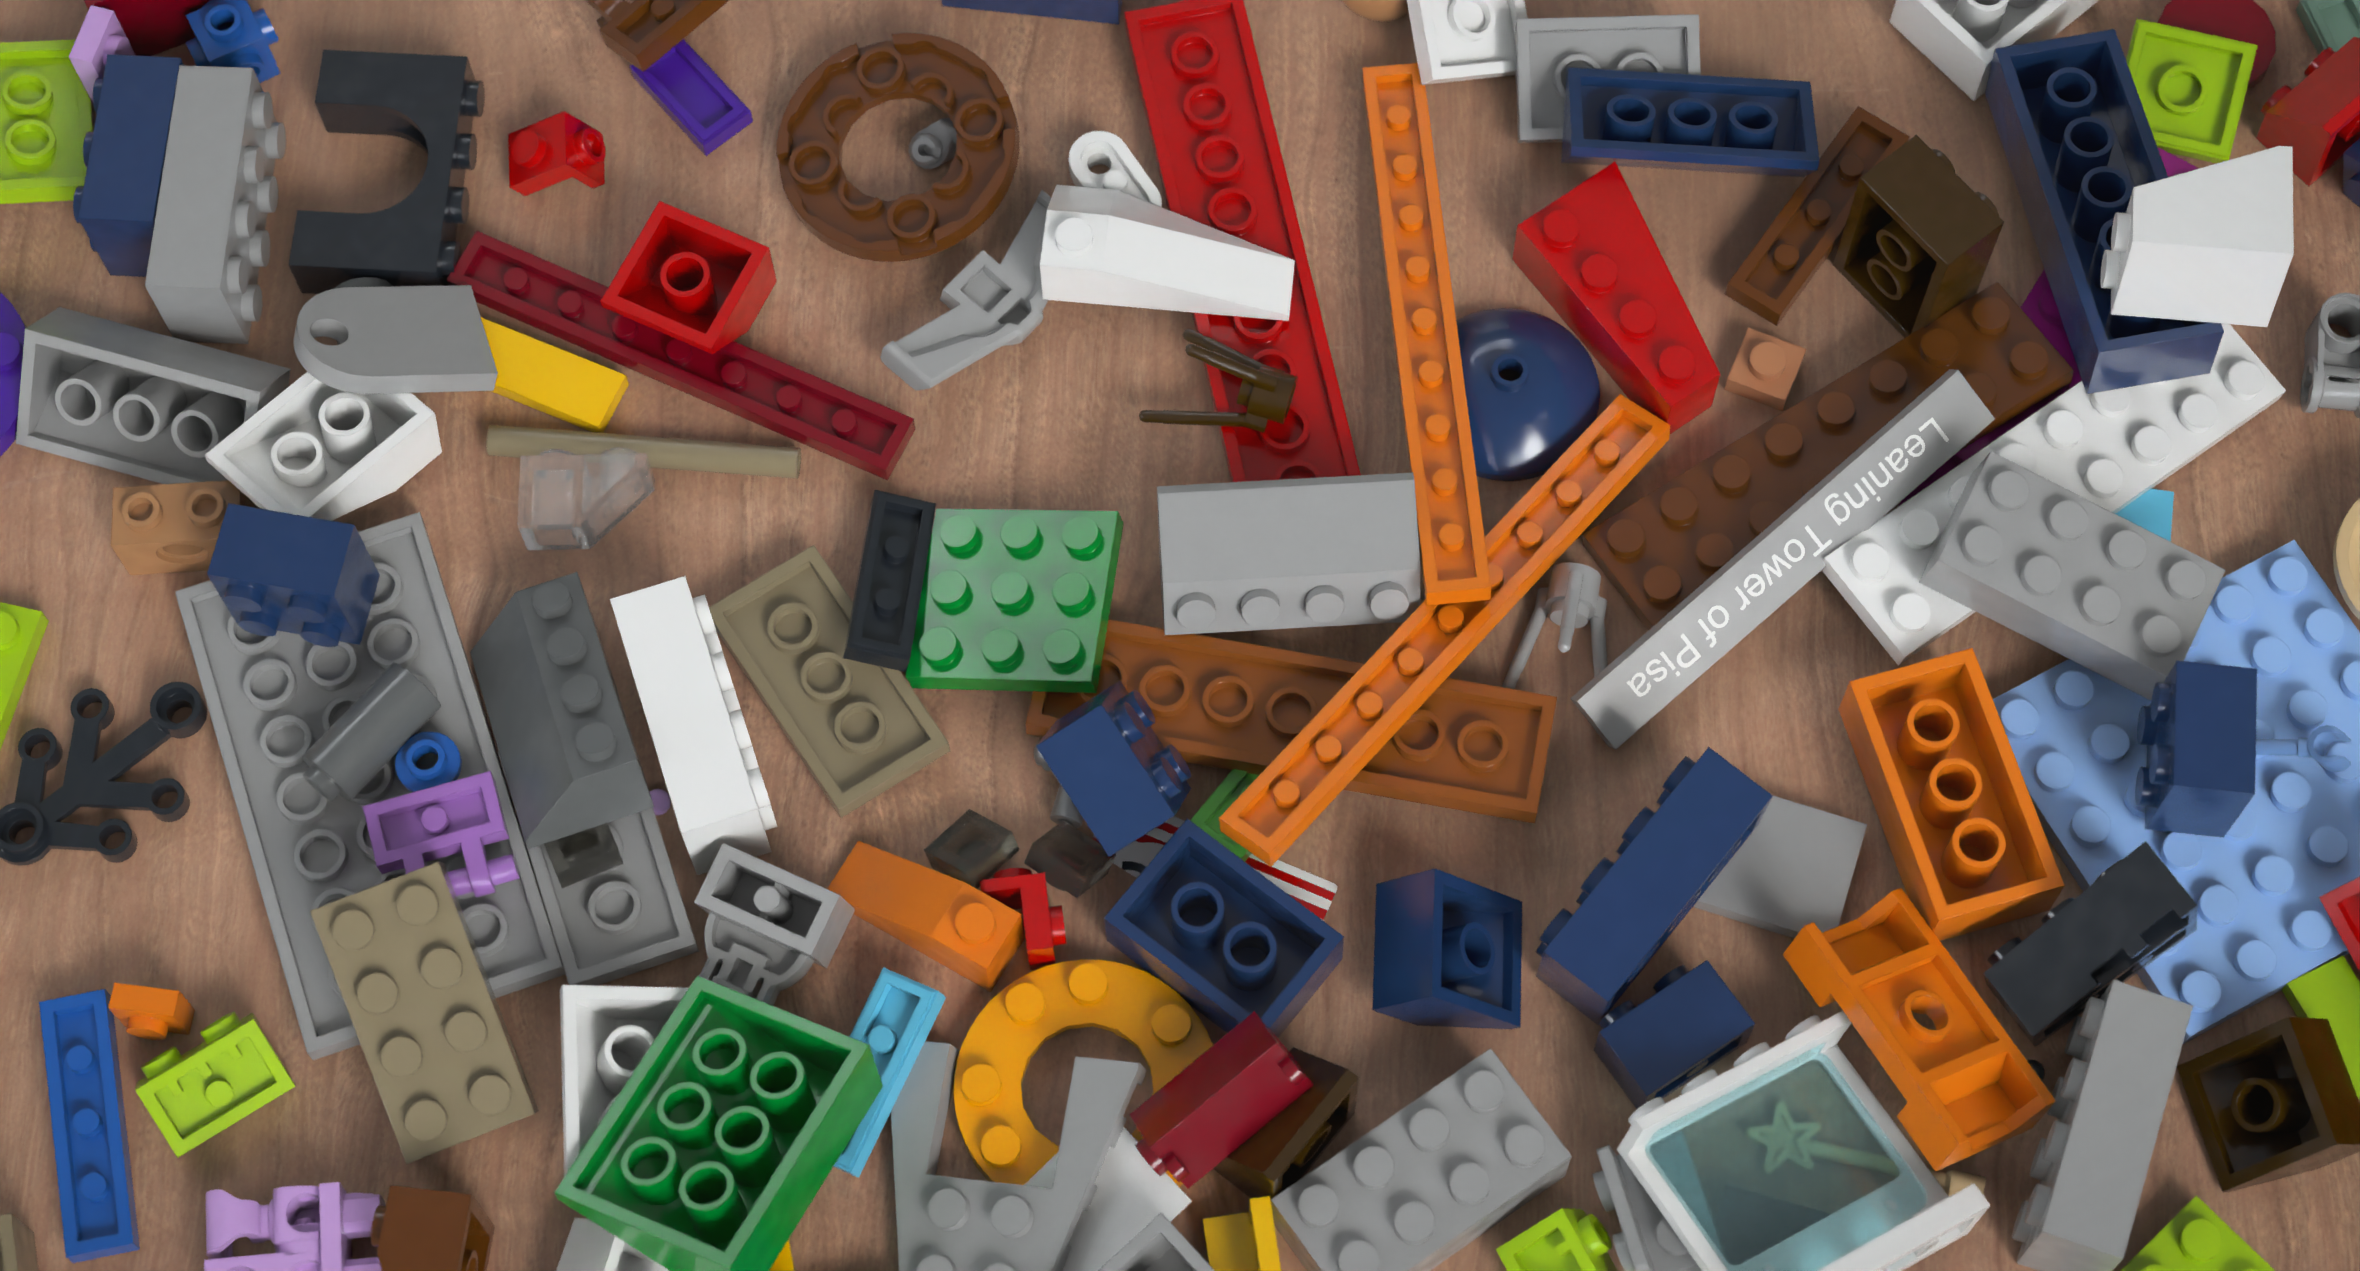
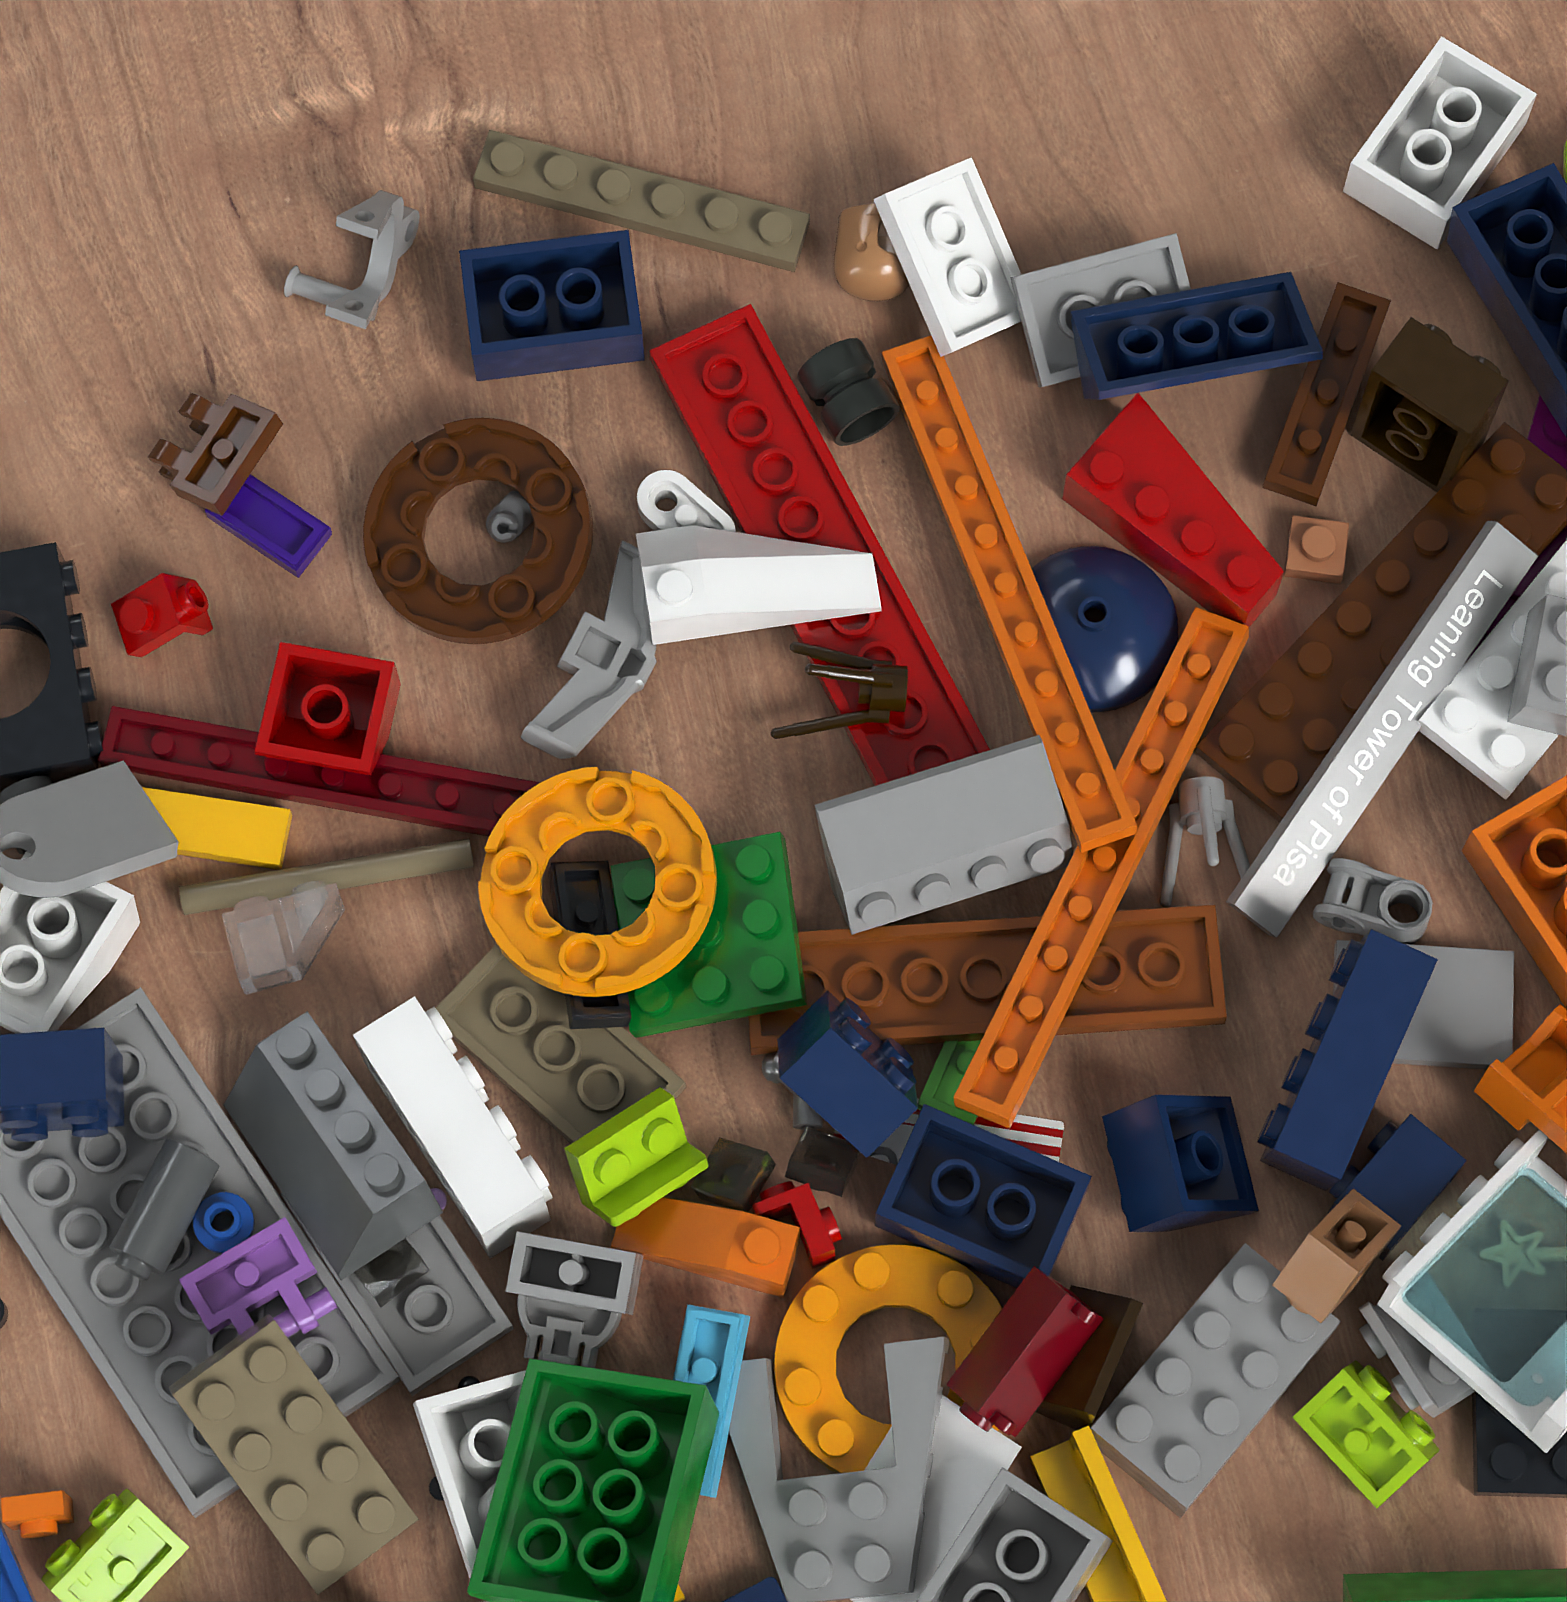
camera: 15 degrees left, 5 degrees up
none -> light orange plate [478,767,717,997]
none -> lime bracket [564,1087,709,1227]
none -> pearl dark grey wheel [798,338,900,446]
none -> medium nougat brick [1272,1189,1401,1323]
none -> light grey piece [1313,858,1433,945]

